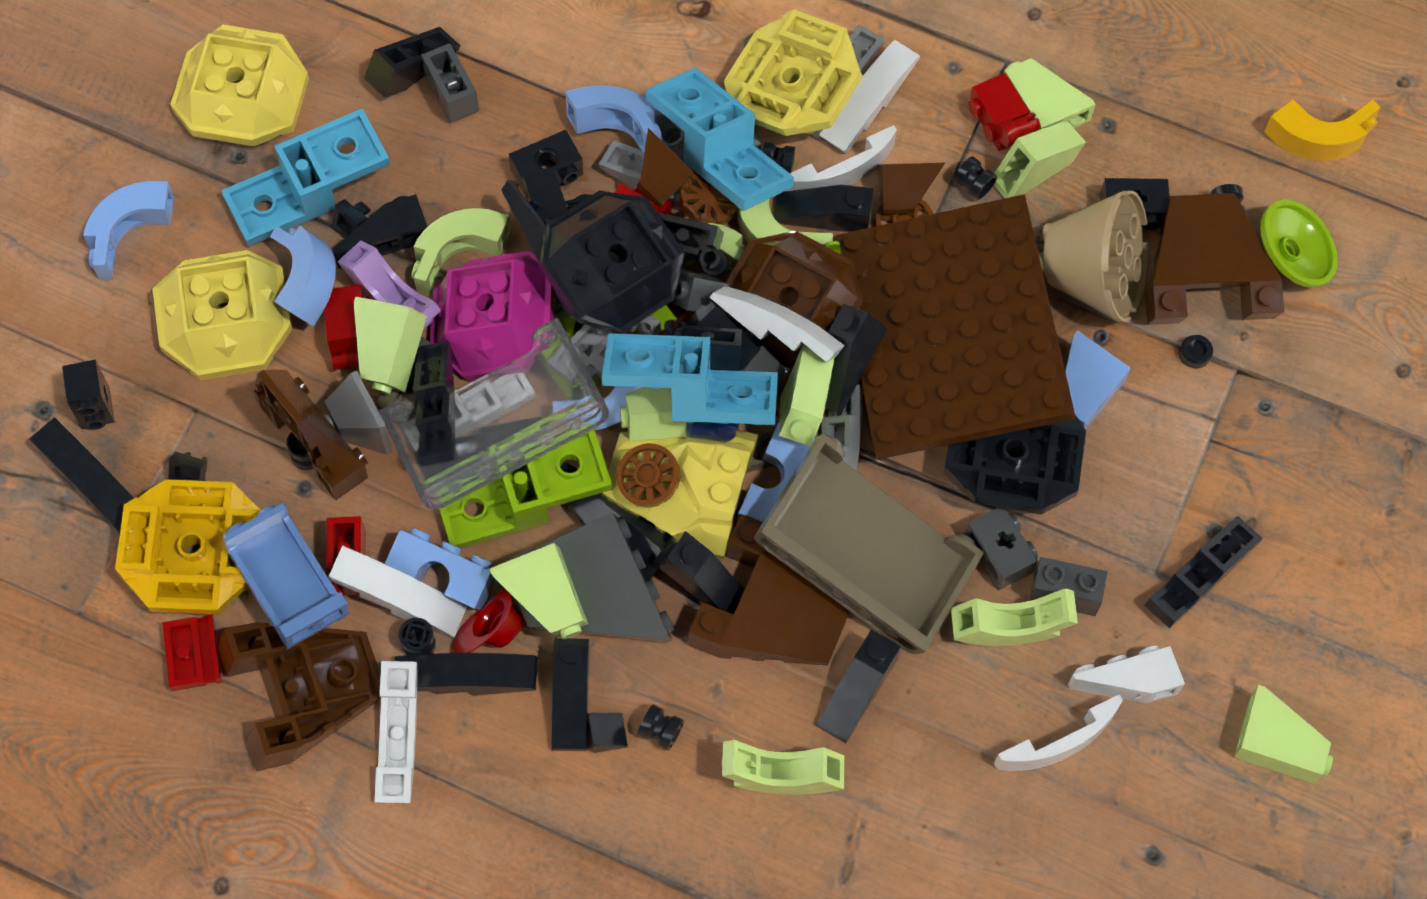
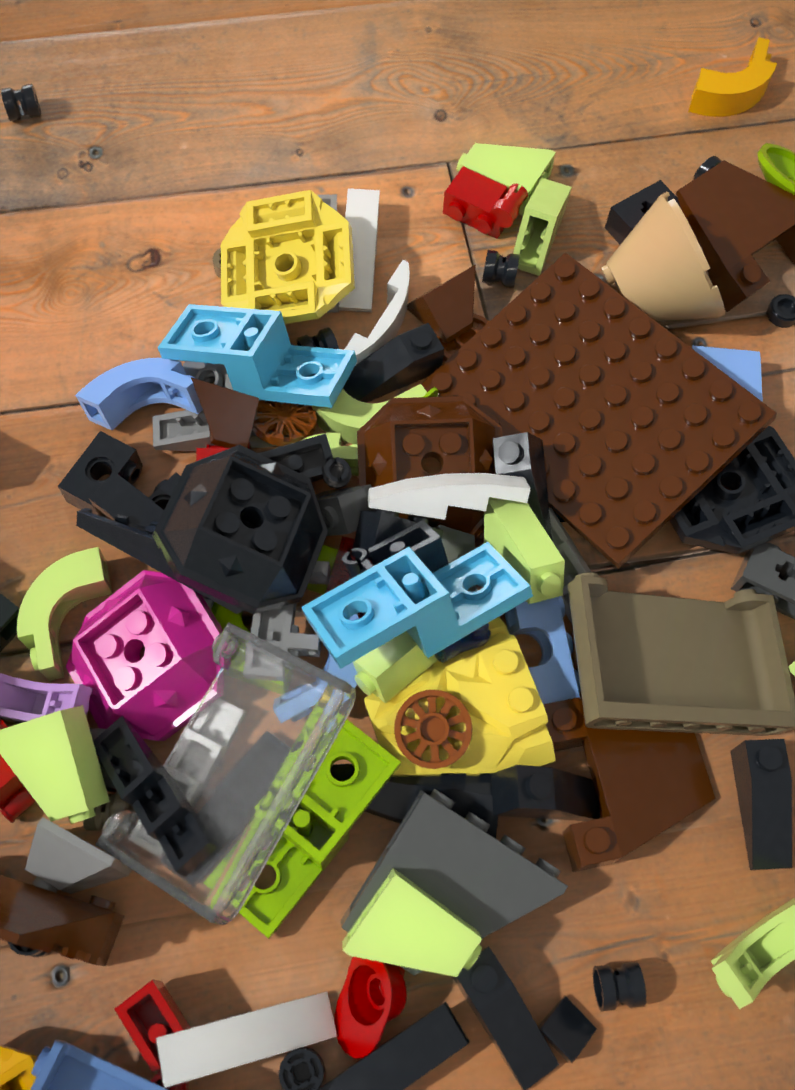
camera: 35 degrees left, 0 degrees up
light blue arch [385,527,496,610] -> none

